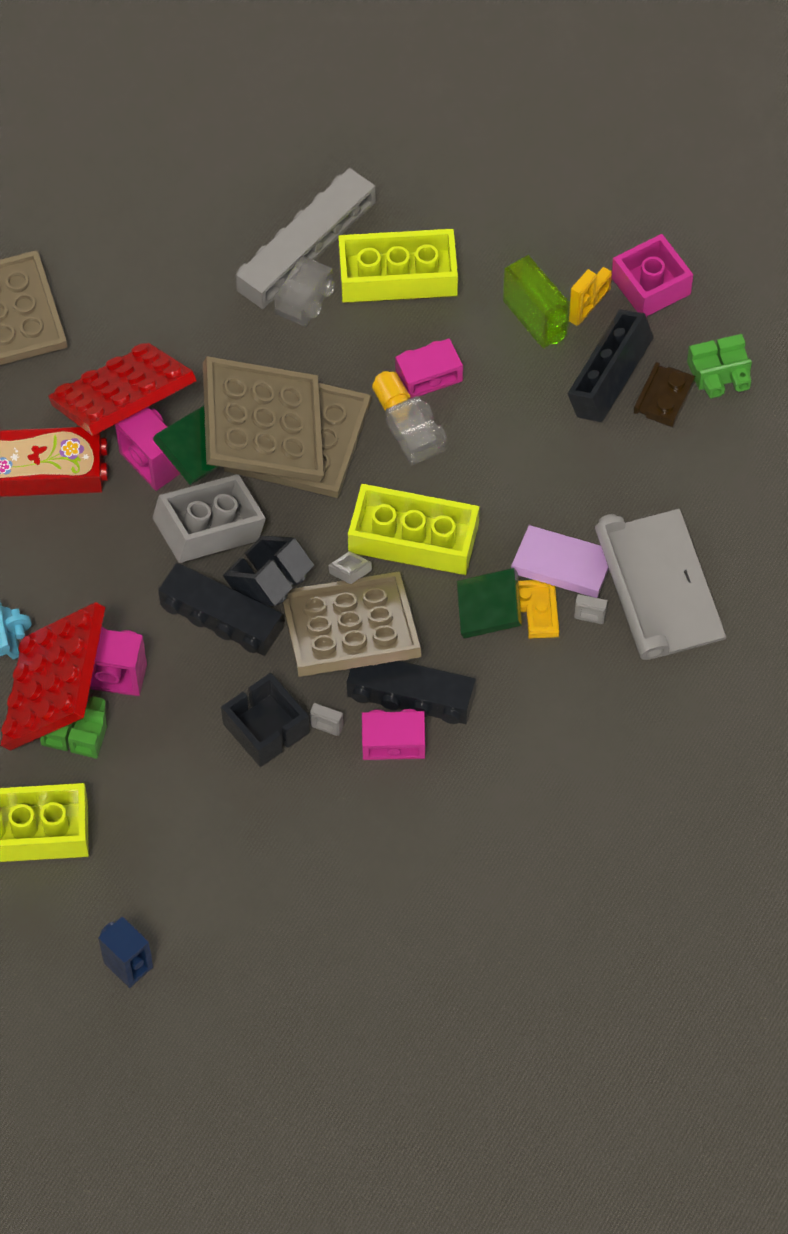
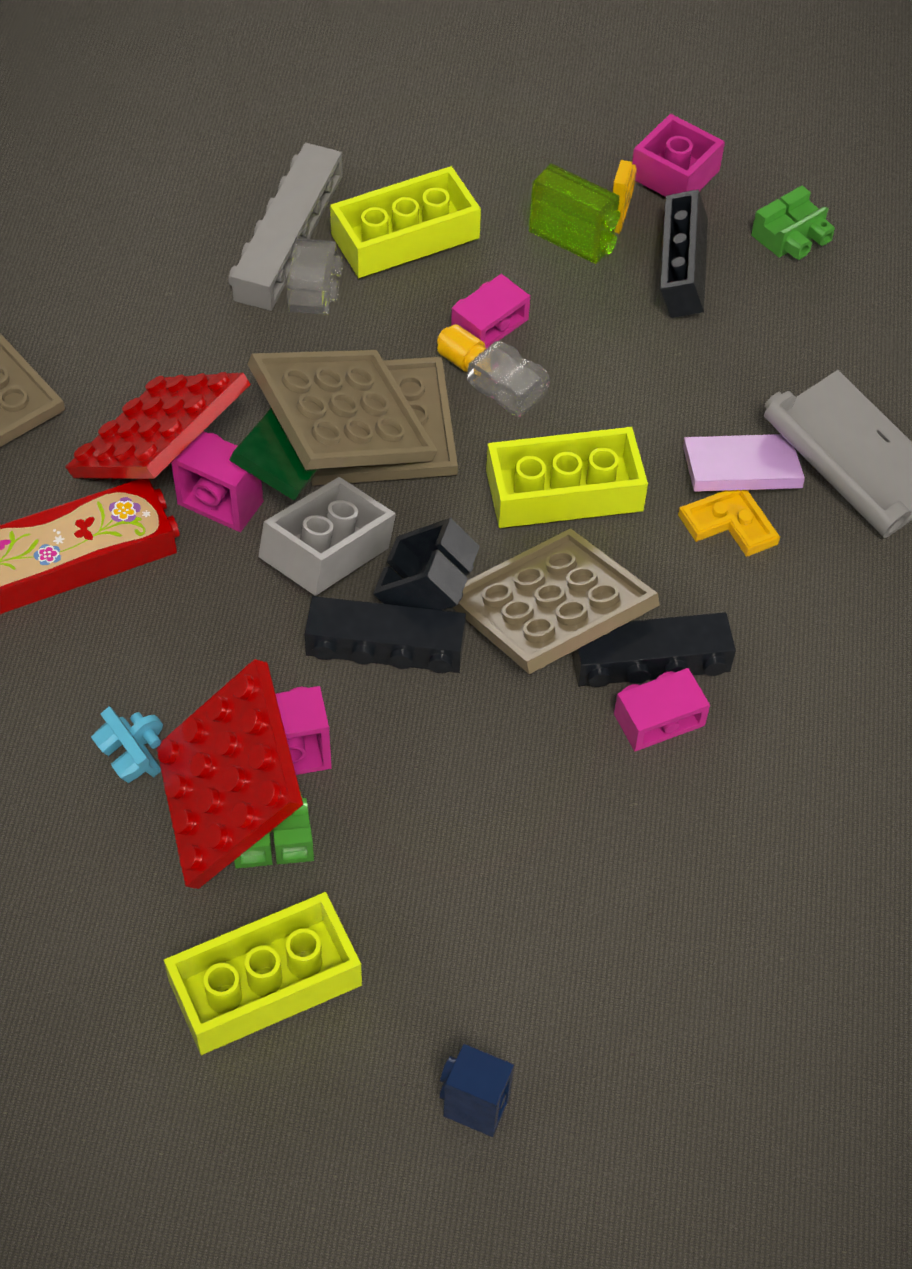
camera: 25 degrees left, 5 degrees down
black piece [221,672,310,767] -> none
light grey tile [310,703,344,736] -> none
light grey tile [328,551,372,584] -> none
dark green tile [457,568,522,639] -> none
light grey tile [574,594,608,624] -> none
dark brown plate [633,362,695,428] -> none

